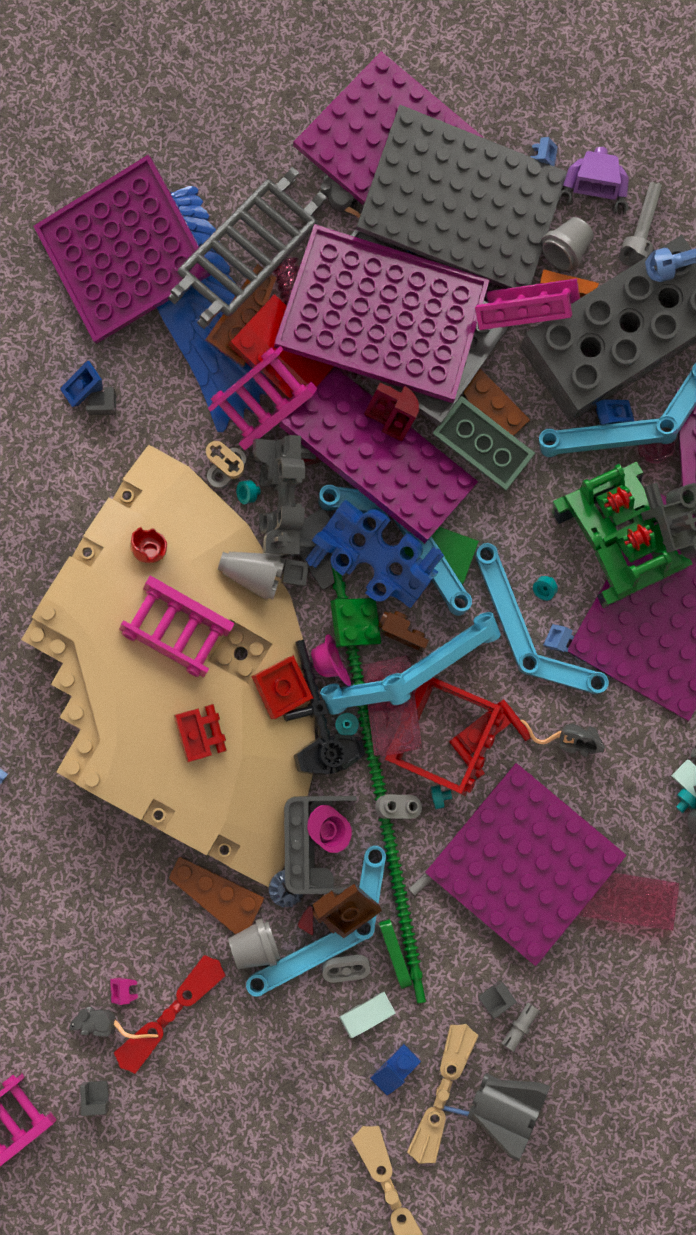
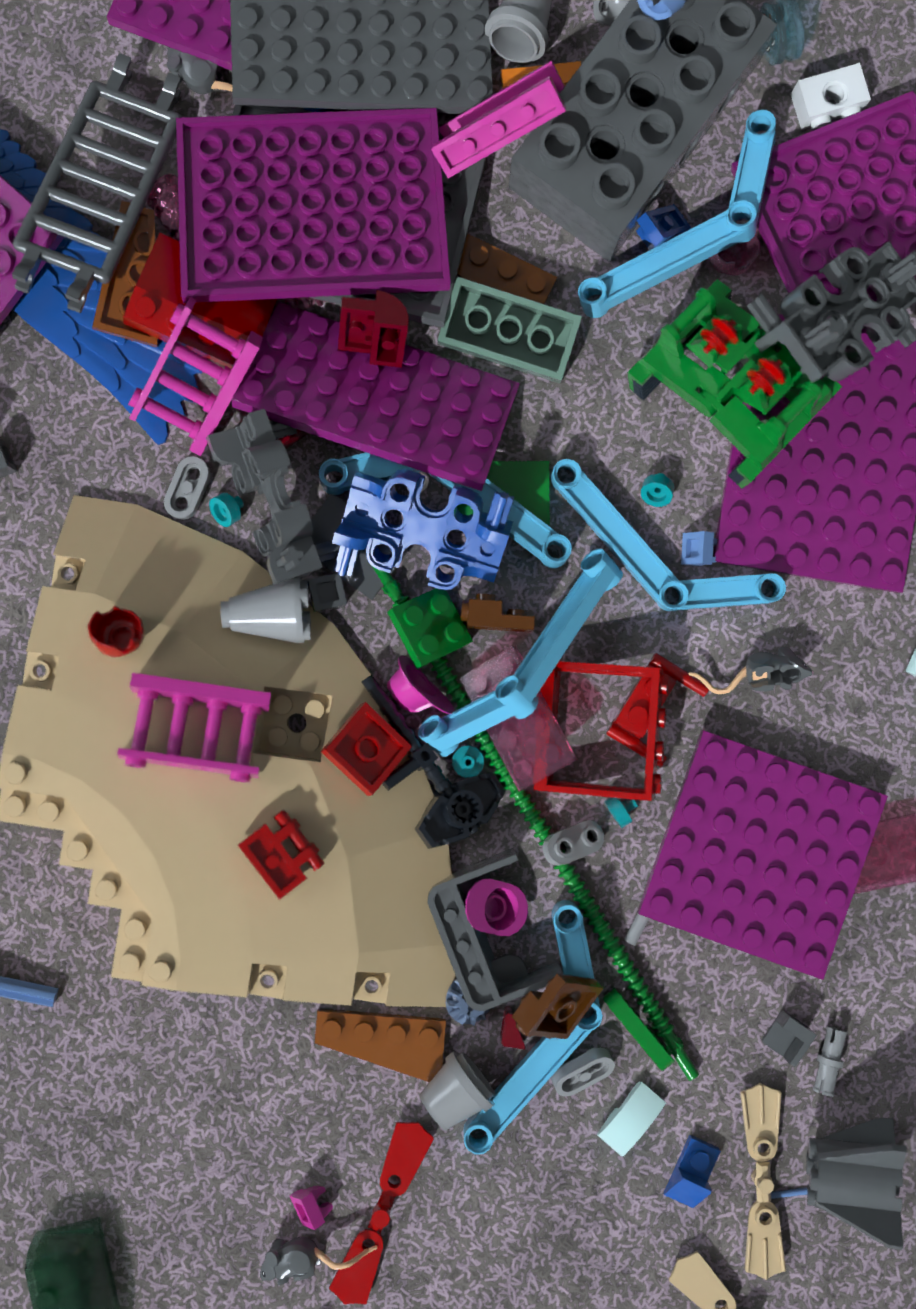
camera: 25 degrees left, 5 degrees up
tan beam [206,441,245,479] -> none

